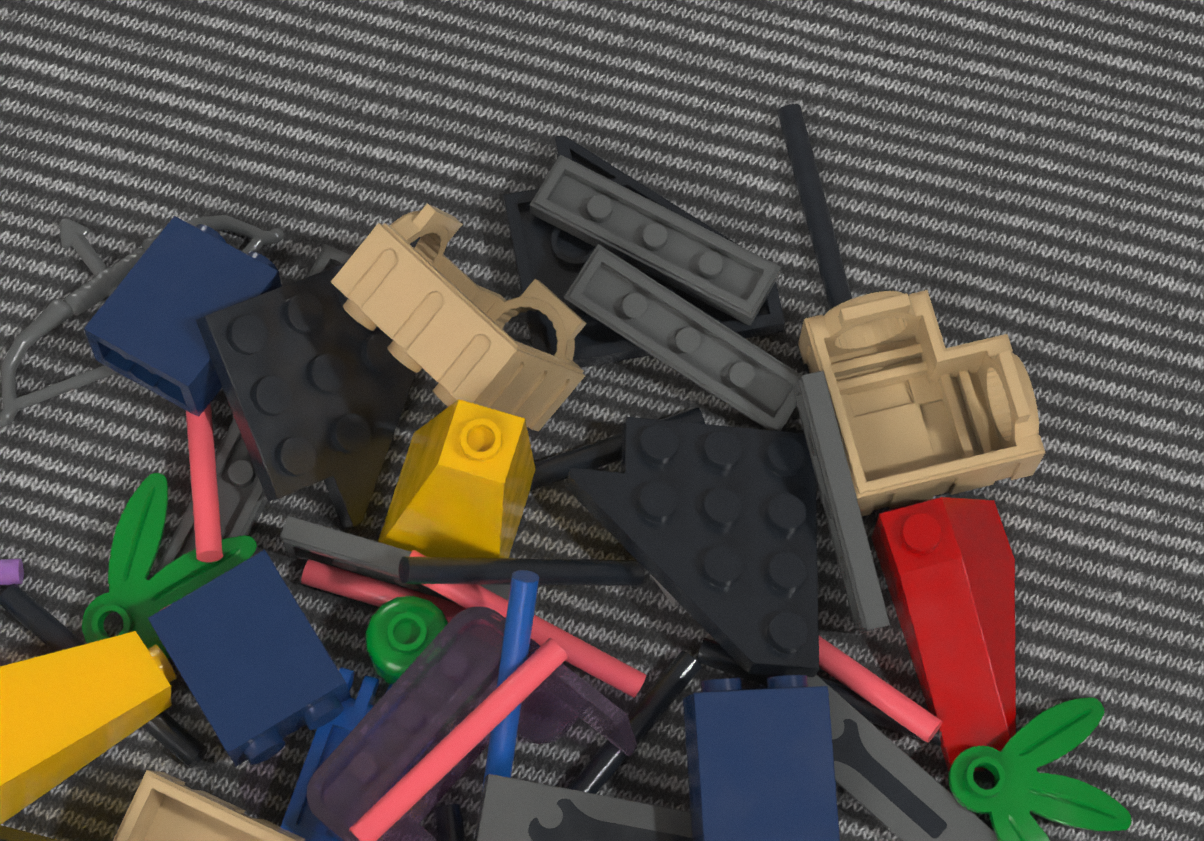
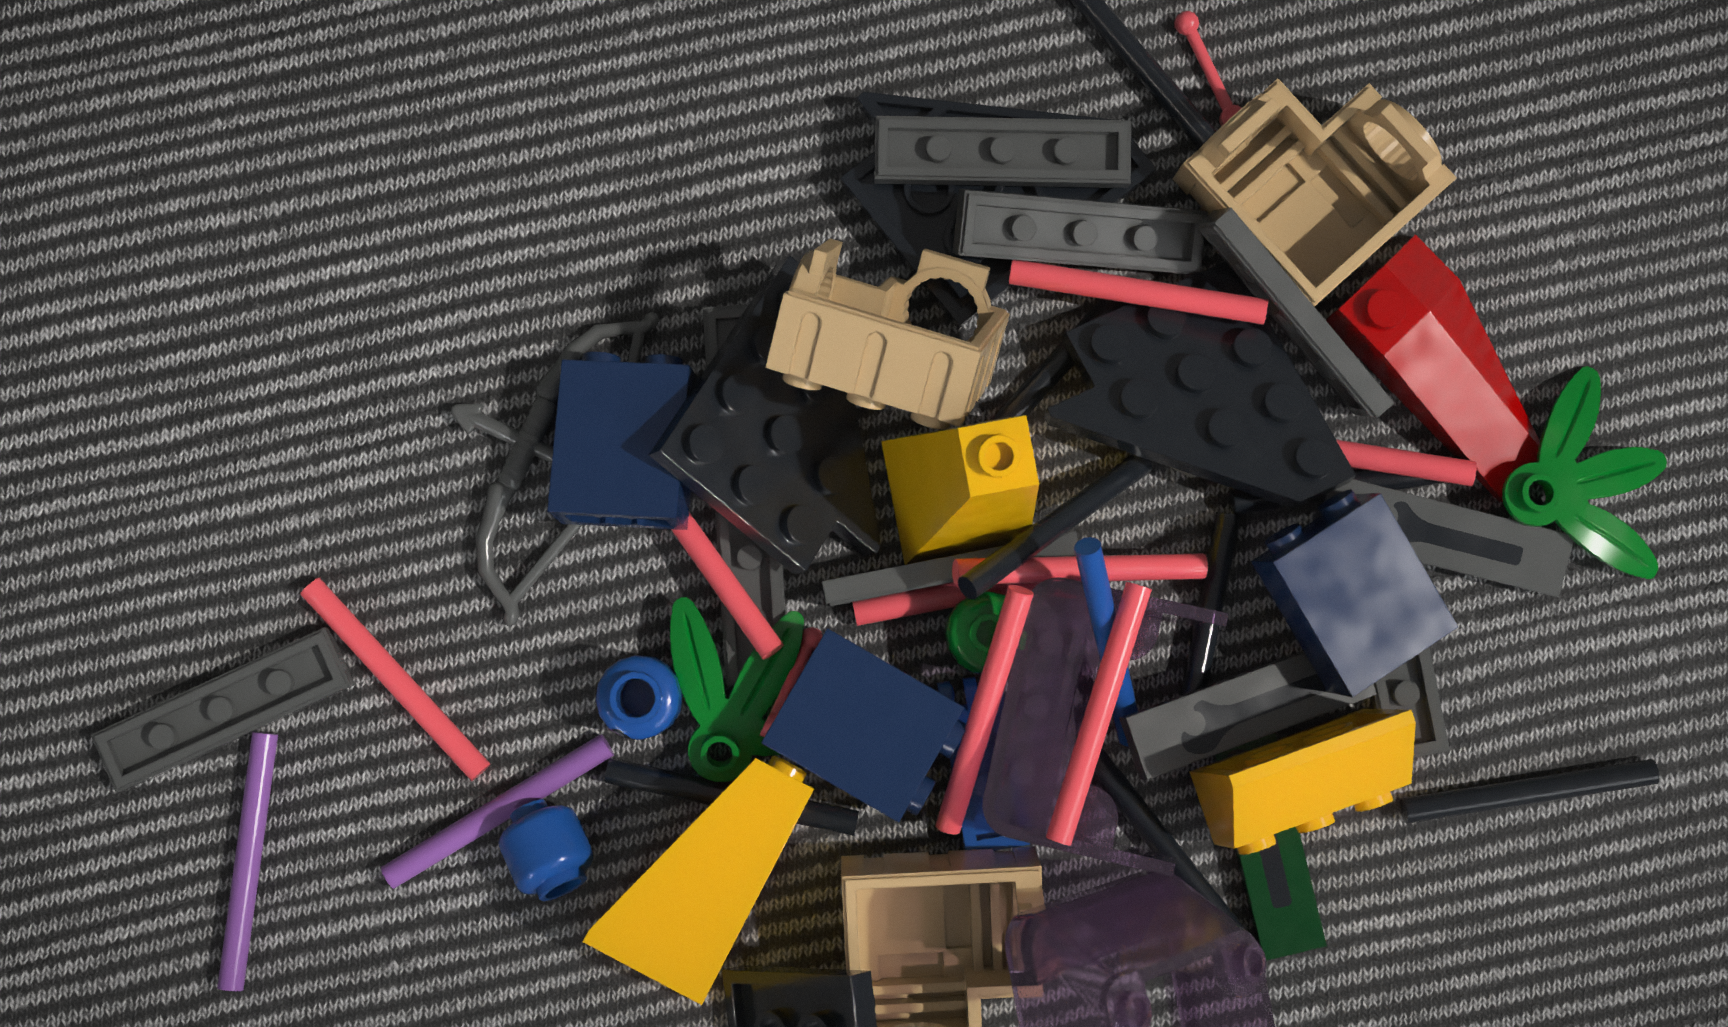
camera: 30 degrees left, 15 degrees up
none -> blue head [595,655,683,740]
none -> coral bar [935,585,1034,835]
none -> coral bar [1009,260,1268,325]
none -> coral hinge [1174,11,1242,126]

